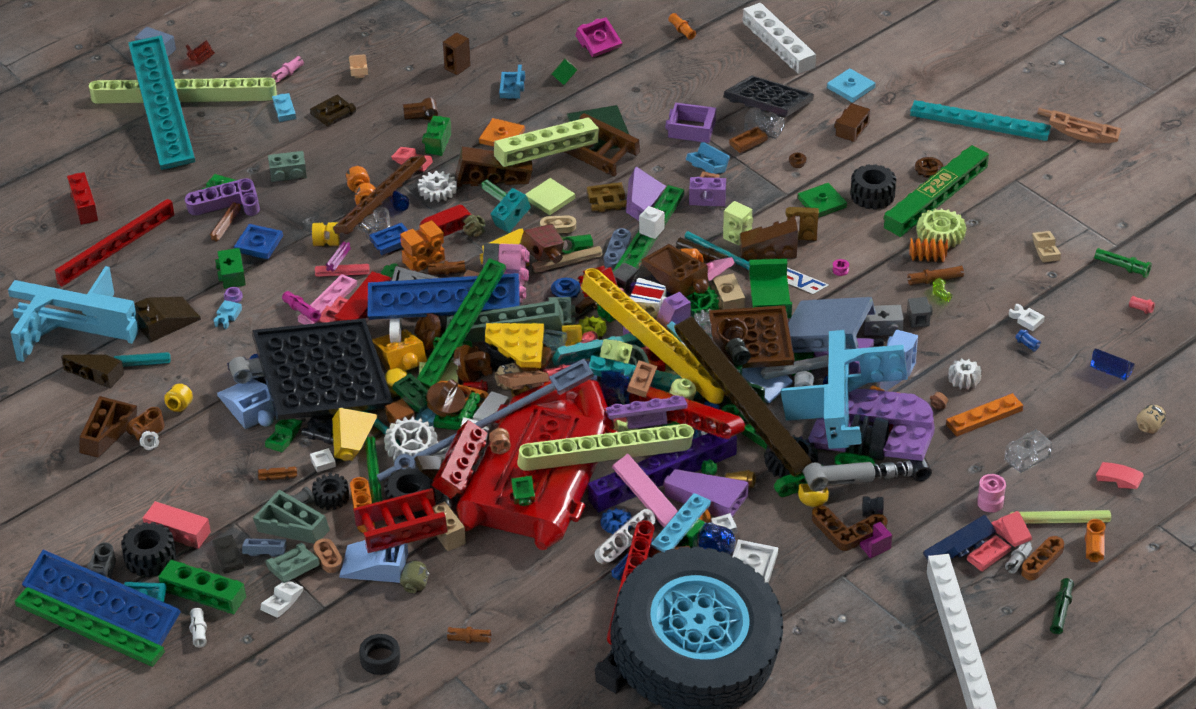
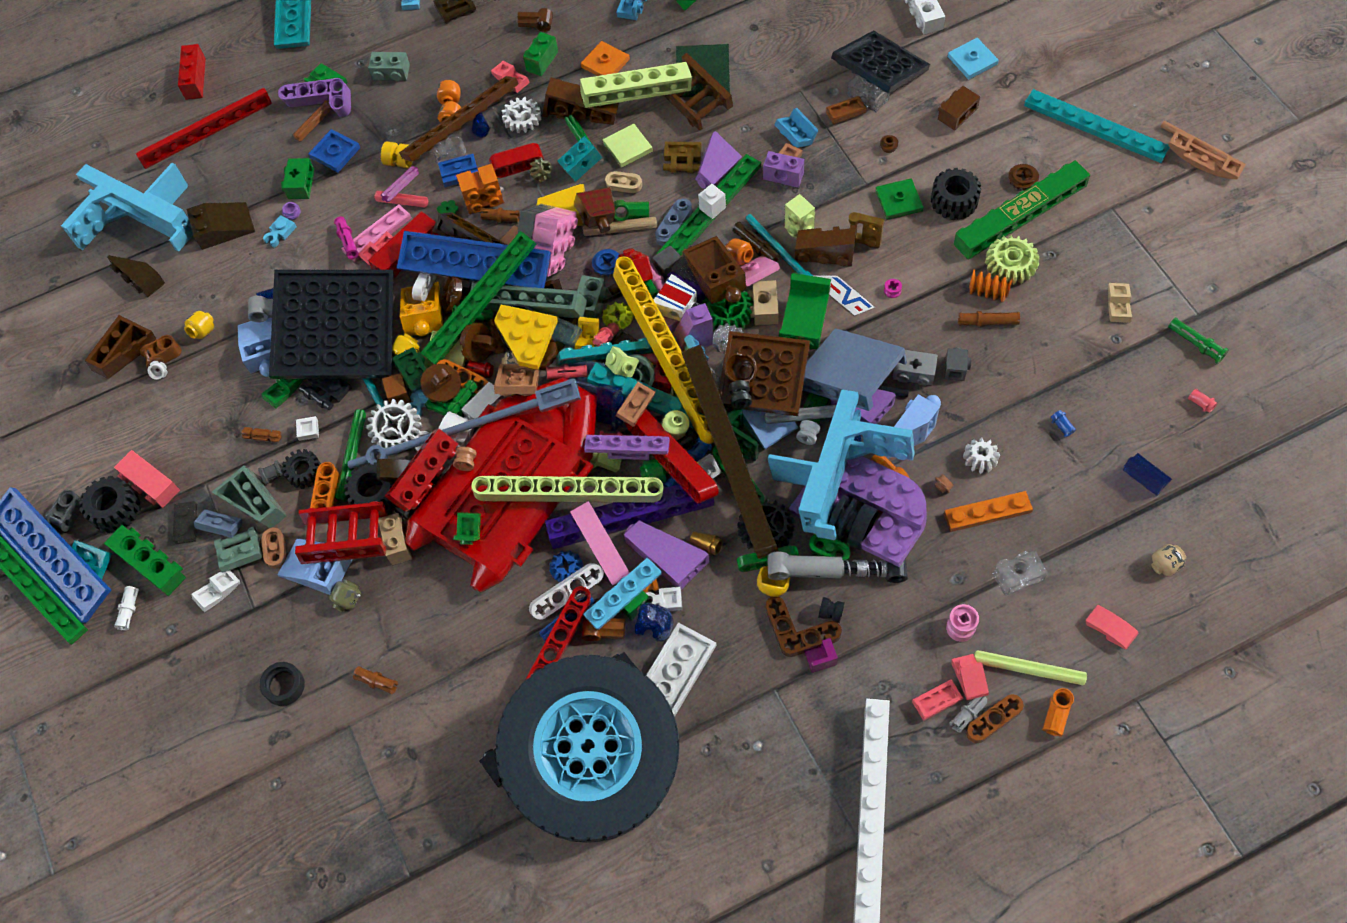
camera: 20 degrees right, 20 degrees up
teal axle [114,352,171,367] -> none
yellow slope [332,408,377,461] -> none
medium lavender window [665,102,716,143] -> none
green plate [701,459,717,476] -> none
dark blue bracket [923,515,996,561] -> none
clear neon green arm [933,278,953,302] -> none
white plate [1009,304,1045,331] -> none
dark green pin [1050,578,1074,634] -> none

